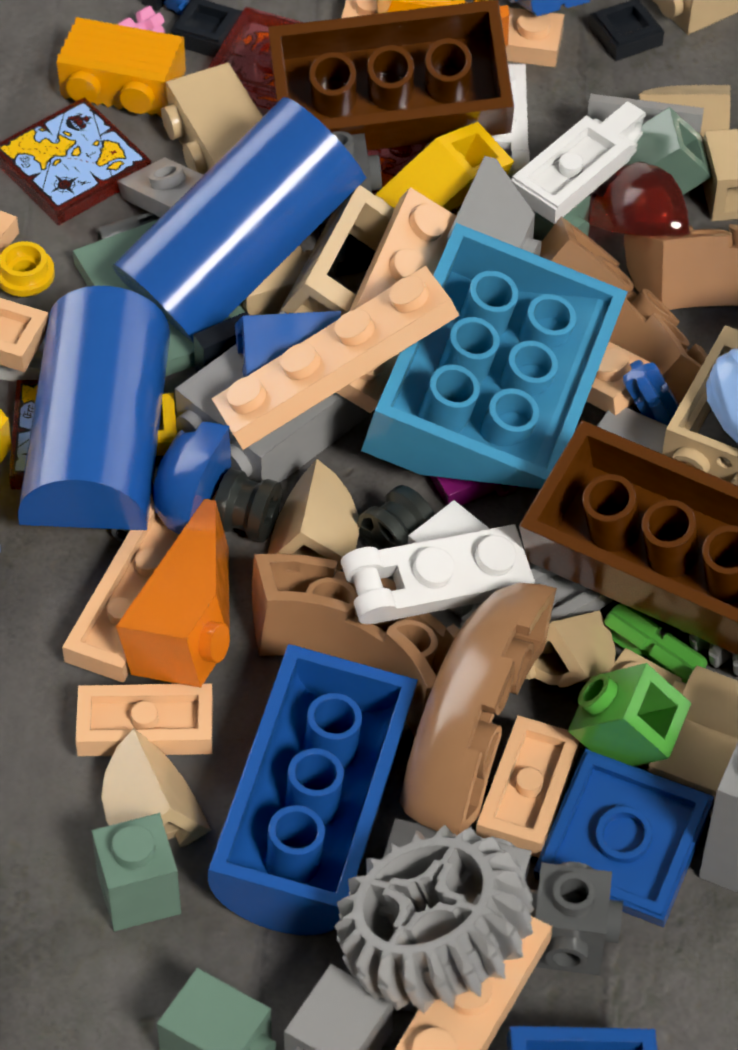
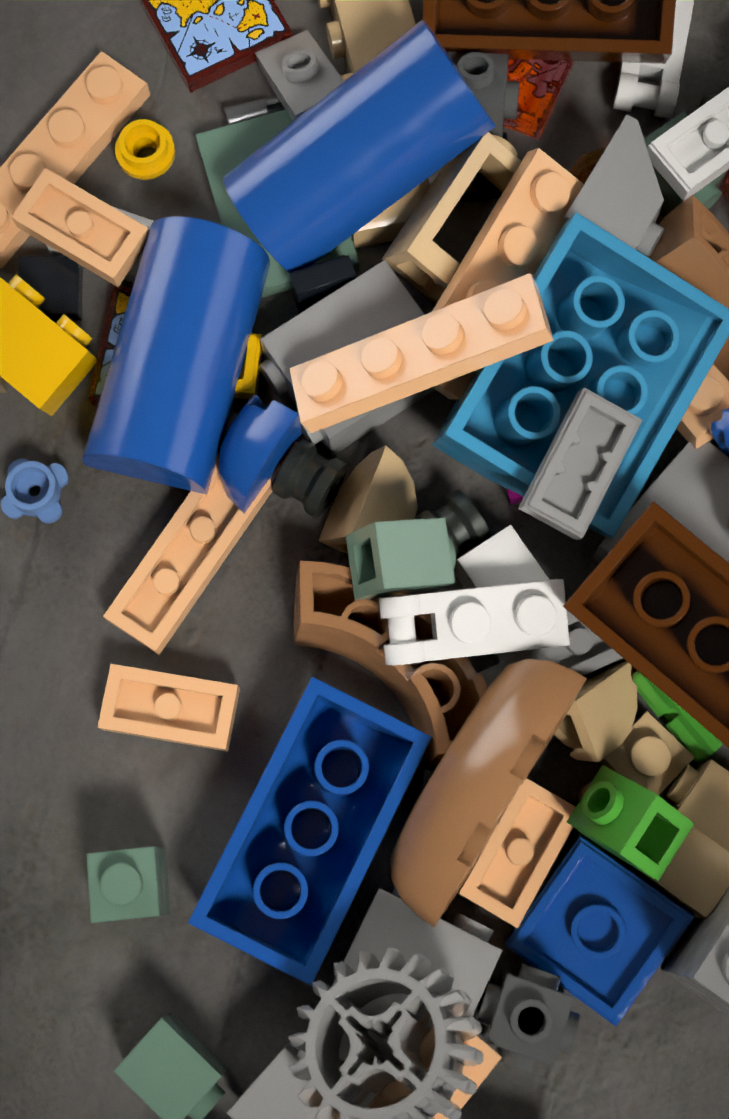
camera: 15 degrees right, 25 degrees up
tan brick [101,728,211,847] -> none
orange slope [116,499,230,688] -> none
blue brick [234,311,341,377] -> none
yellow slope [375,121,514,216] -> none
none -> sand green brick [346,518,456,600]
none -> light grey plate [518,388,642,540]

